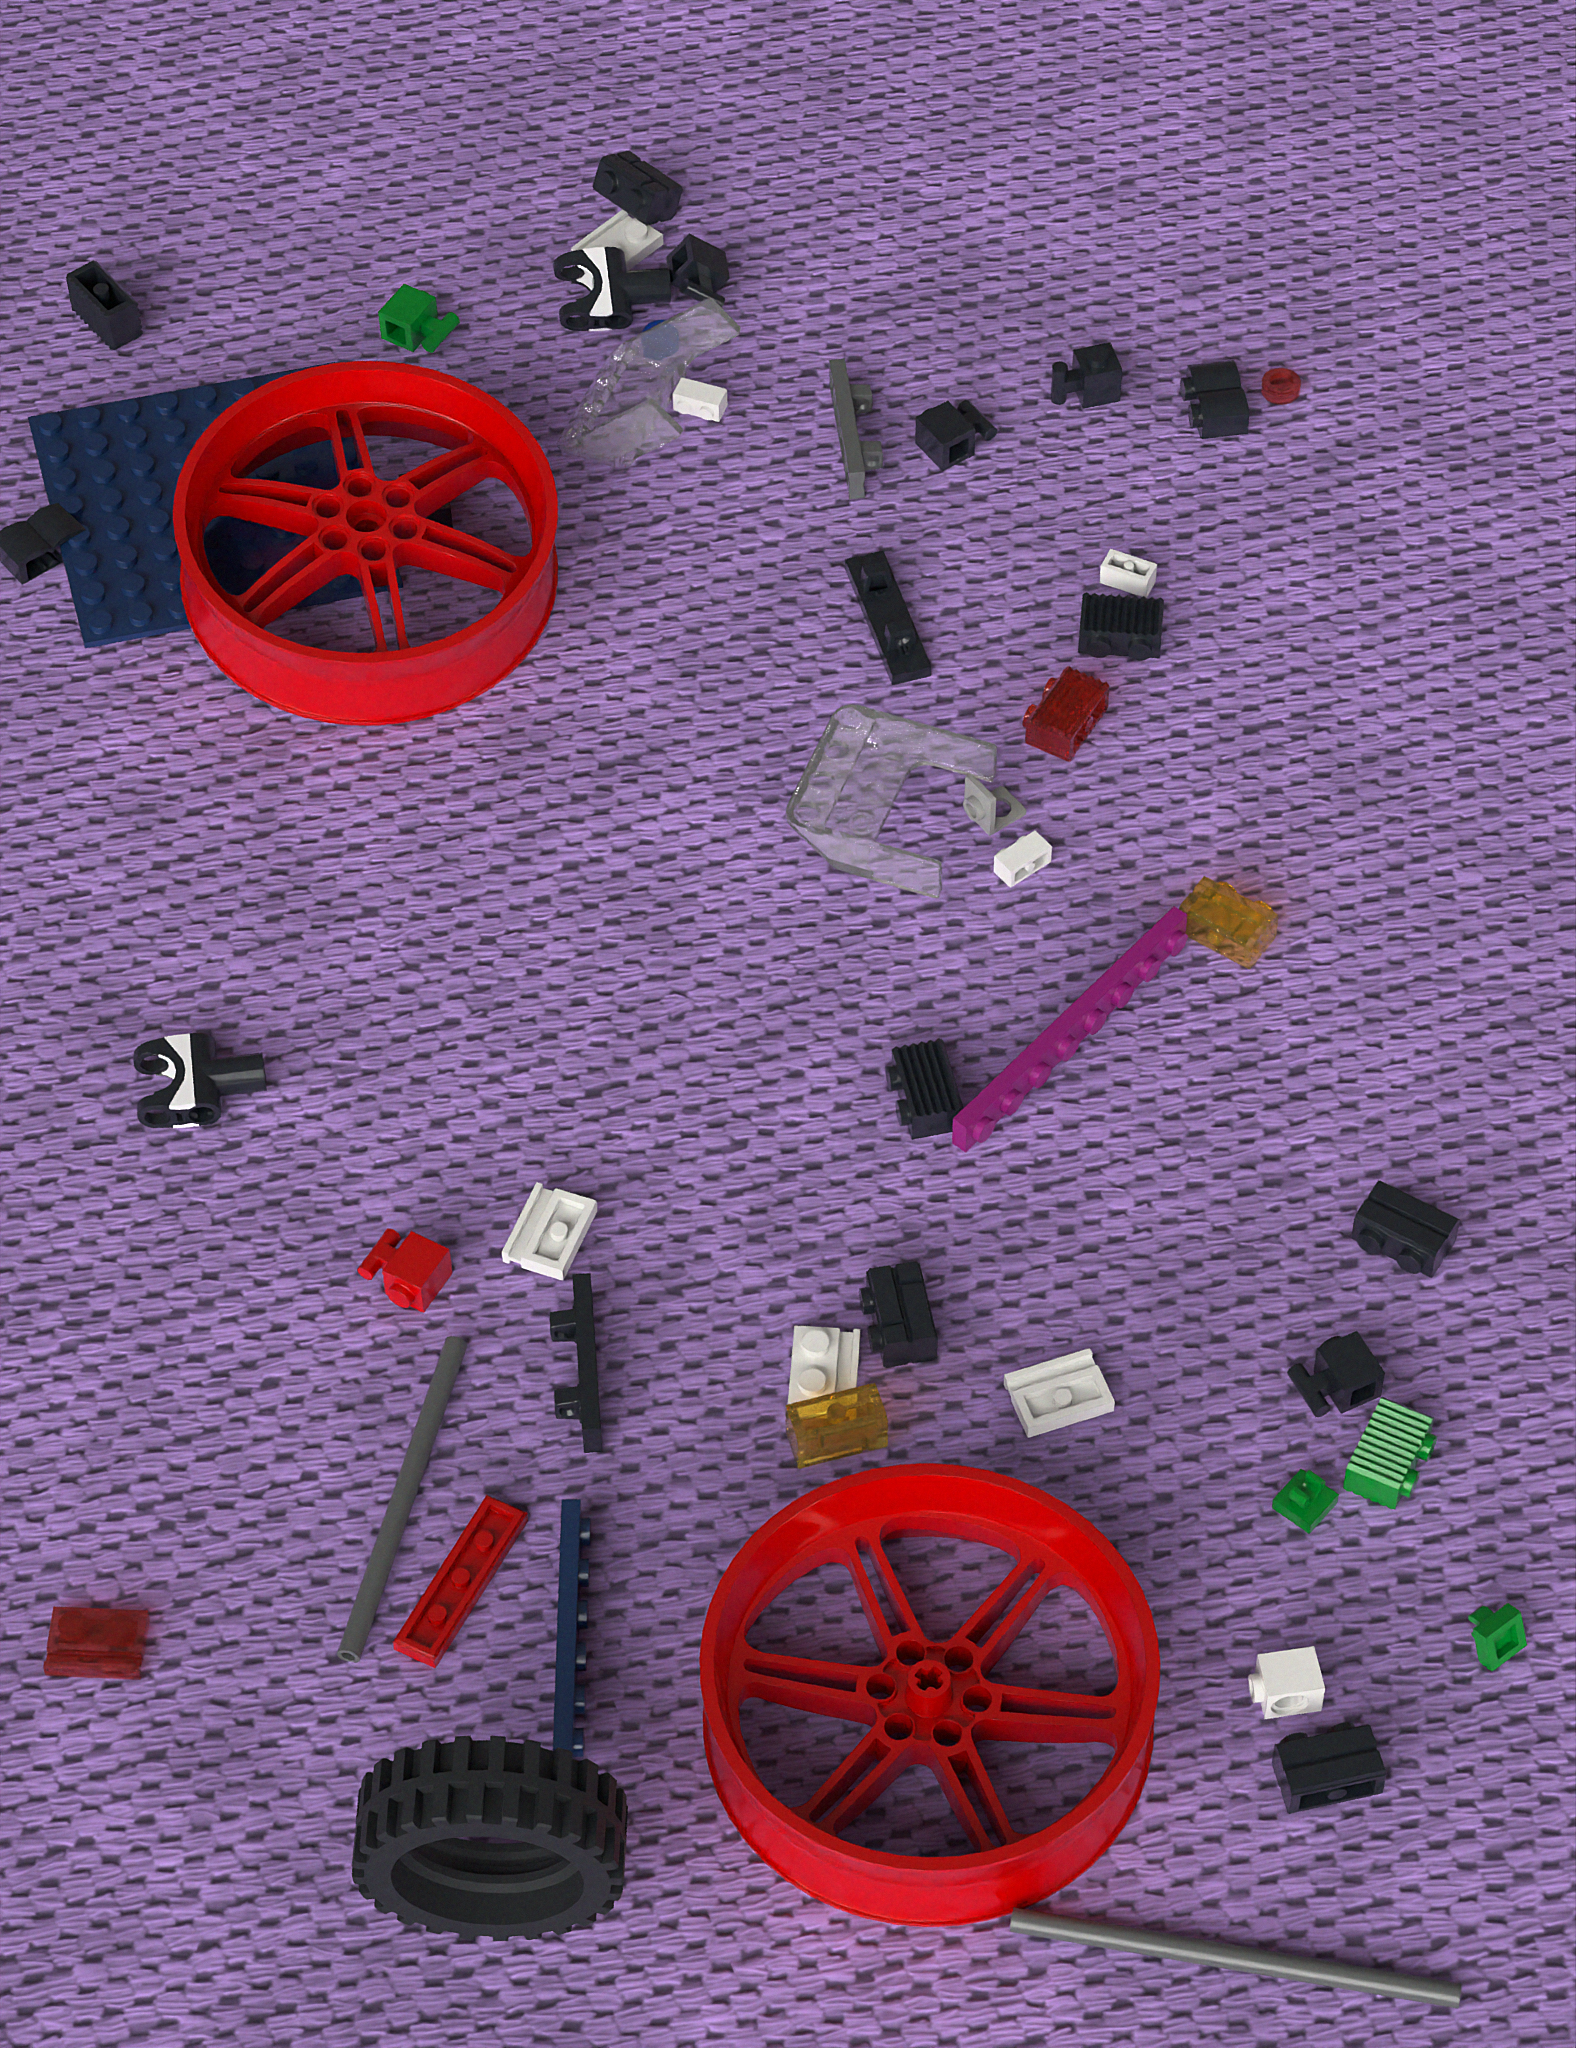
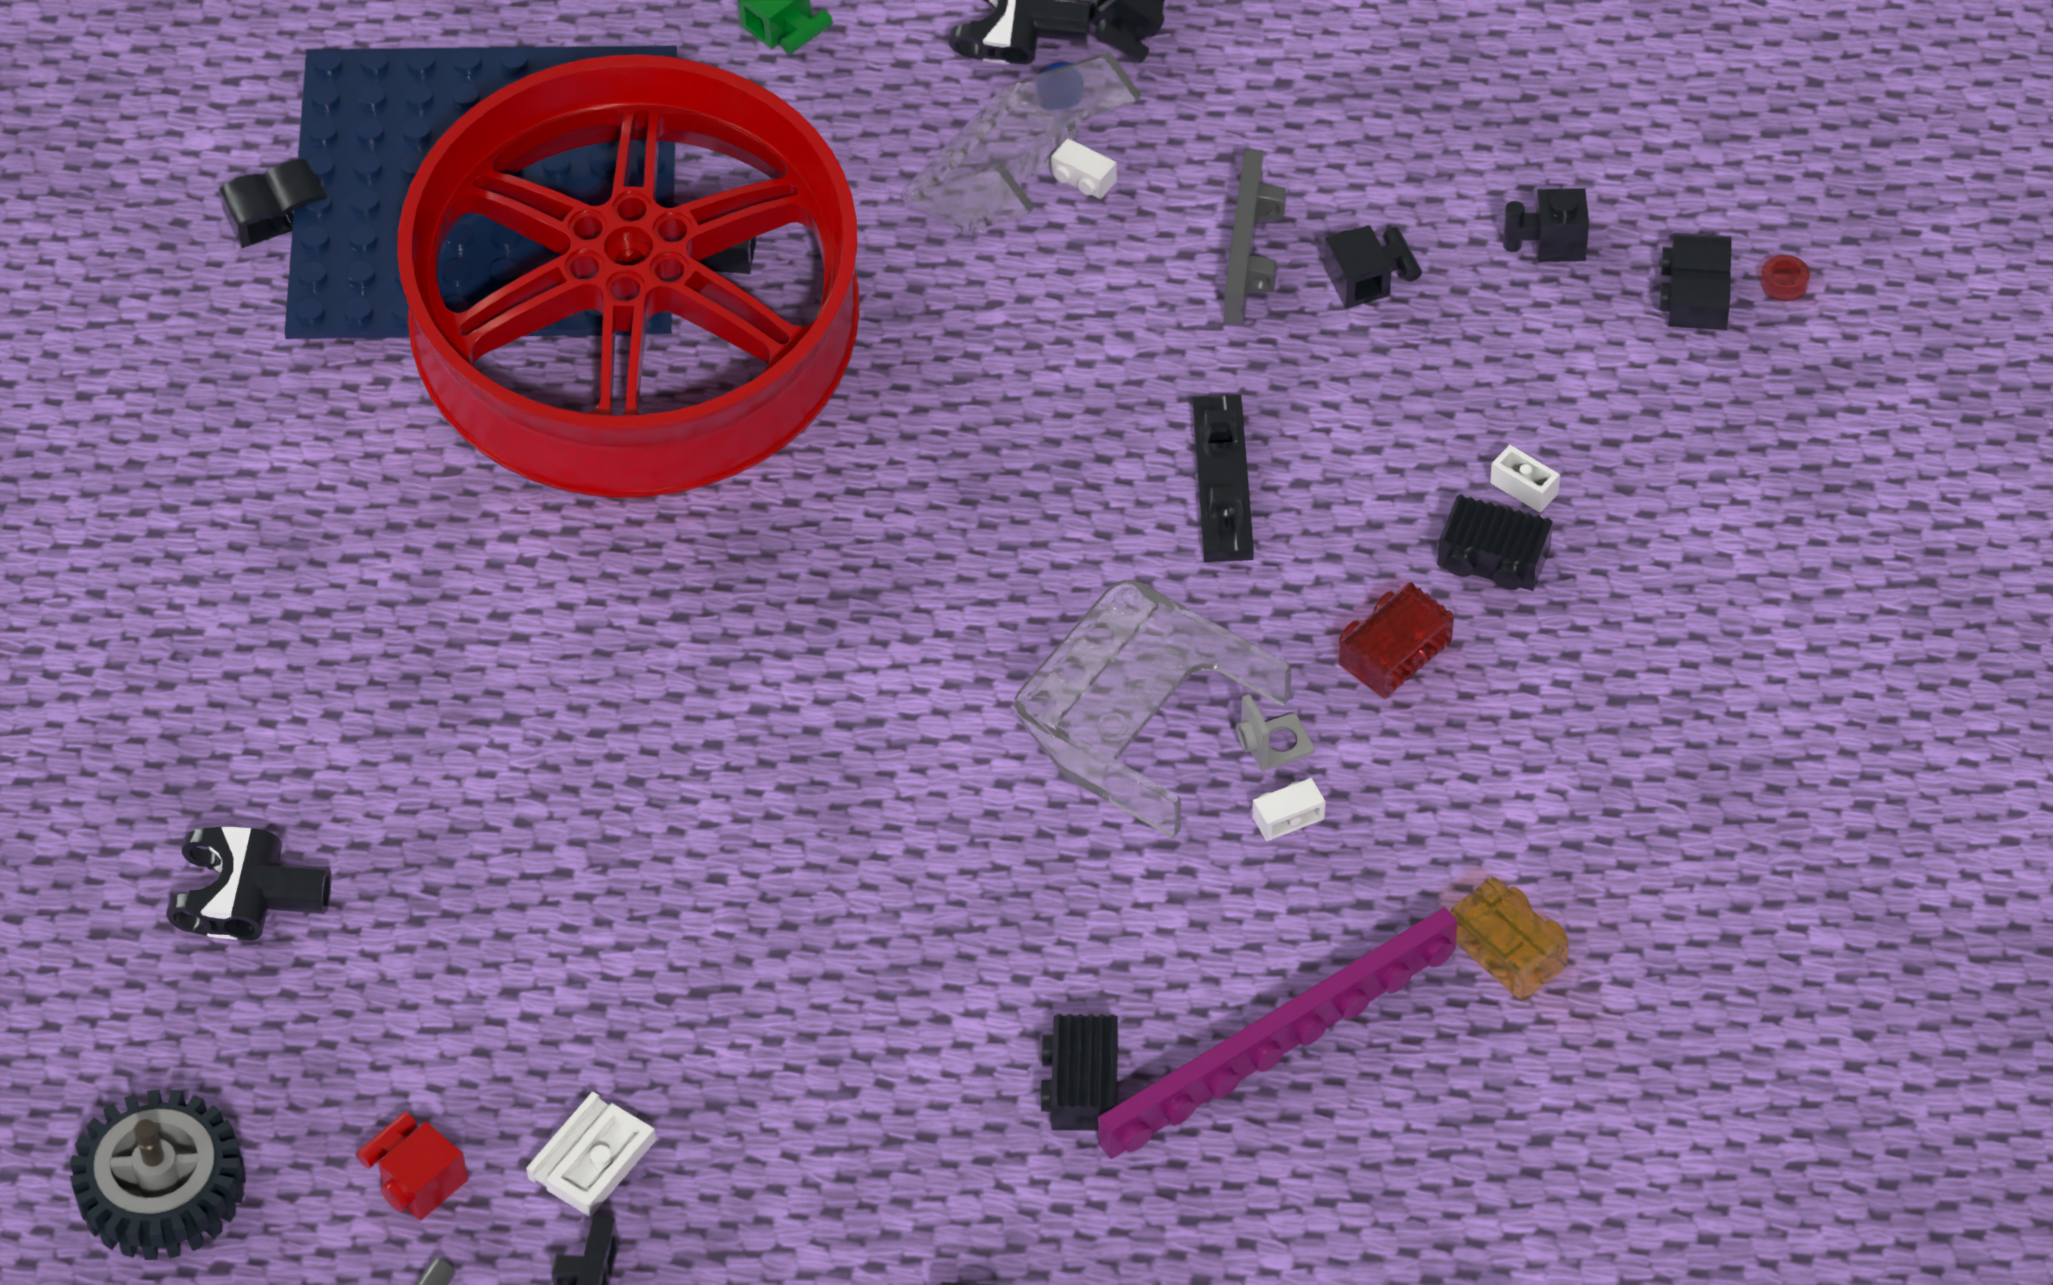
camera: 15 degrees right, 0 degrees up
none -> wheel [70,1090,246,1260]

